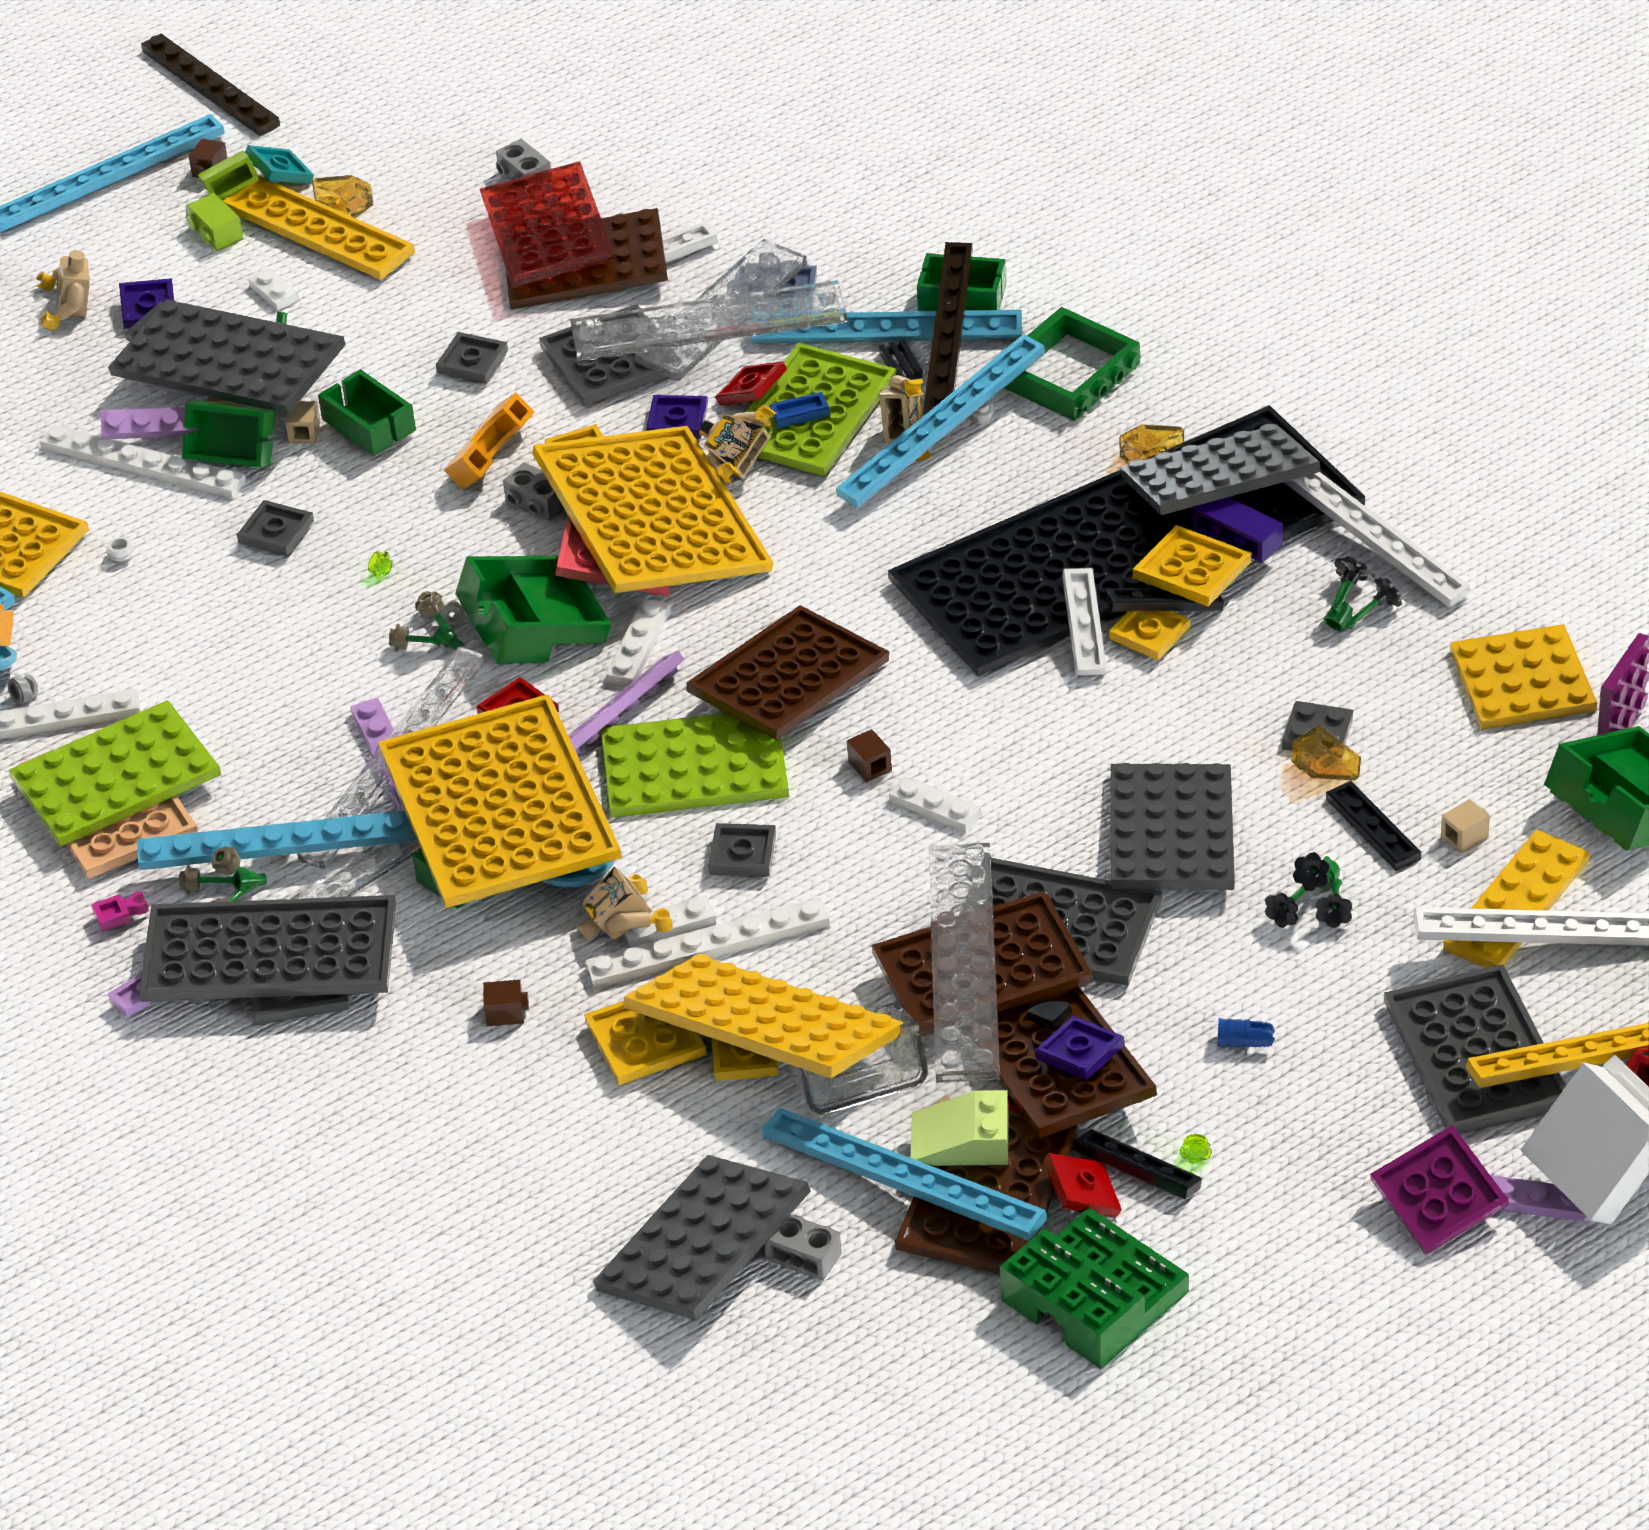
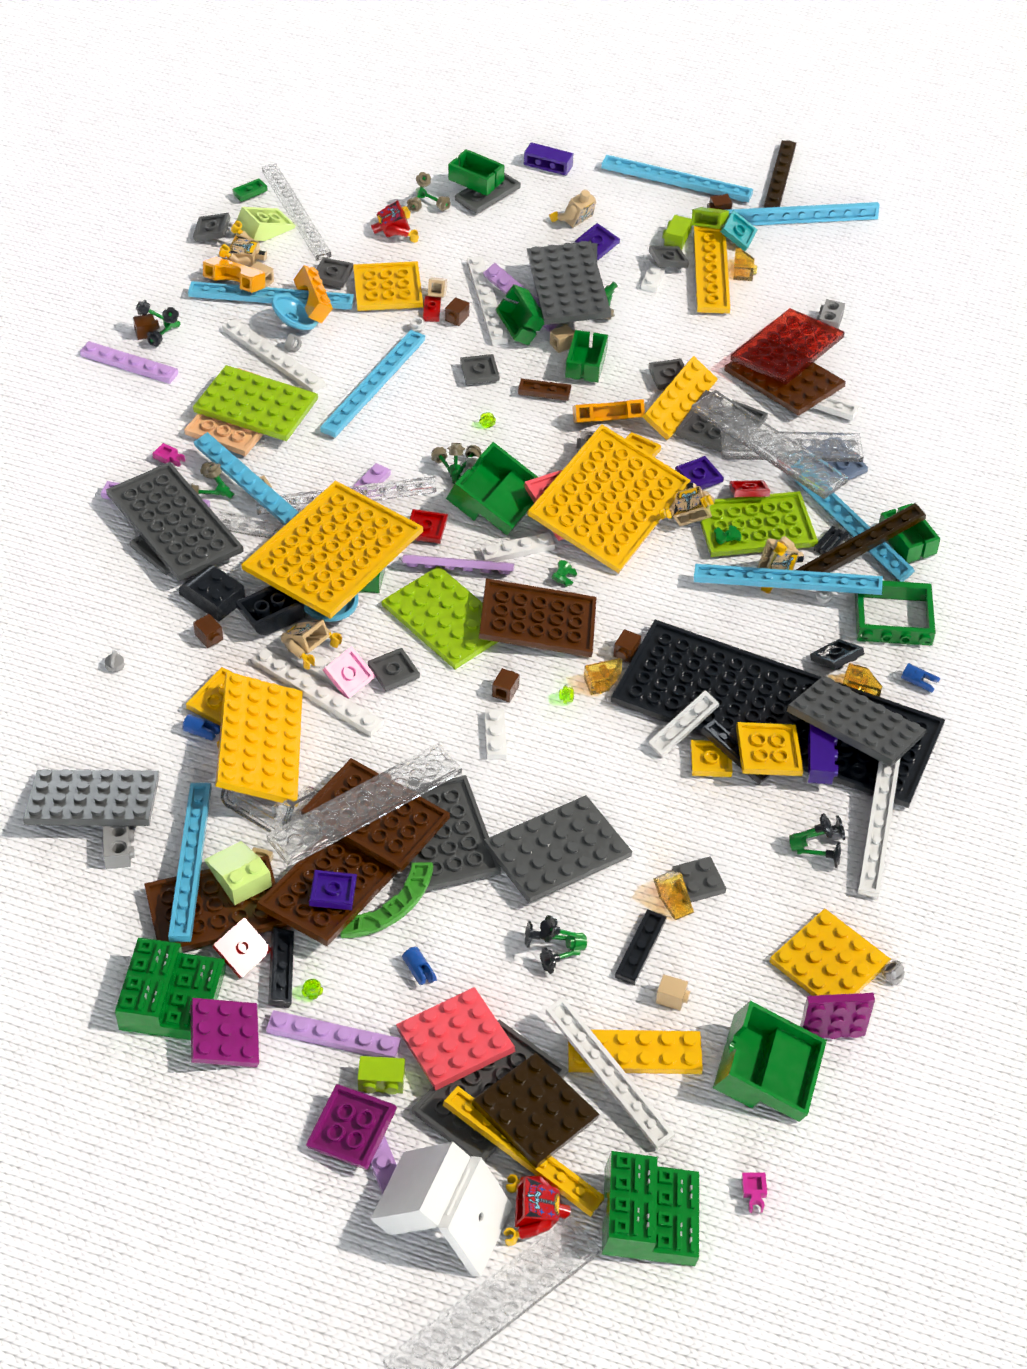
camera: 50 degrees right, 5 degrees up
blue tile [769,392,830,429] -> none
black tile [1027,1001,1072,1030] -> none
none -> light grey tile [105,651,125,672]
none -> black brick [179,565,245,622]
none -> blue hinge [182,714,221,741]
none -> magenta plate [190,998,259,1067]
none -> black brick [235,586,305,635]
none -> lavender plate [266,1010,401,1058]
none -> medium azure plate [320,330,425,438]
none -> plate [322,646,376,699]
none -> bright green tile [340,862,434,938]
none -> lime brick [358,1056,405,1095]
none -> coral plate [396,987,516,1091]
none -> red plate [423,296,441,322]
none -> tan brick [428,277,447,297]
none -> reddish brown brick [445,297,470,326]
none -> dark brown plate [472,1052,600,1168]
none -> reddish brown plate [518,378,571,401]
none -> green piece [551,560,577,587]
none -> clear neon green plate [559,685,574,704]
none -> clear yellow slope [584,658,622,695]
none -> reddish brown brick [613,629,641,663]
none -> yellow plate [642,356,718,440]
none -> dark grey plate [648,245,689,269]
none -> green piece [714,525,741,544]
none -> medium azure plate [728,202,880,226]
none -> black plate [810,639,865,670]
none -> light grey tile [882,960,905,985]
none -> blue hinge [901,663,940,693]

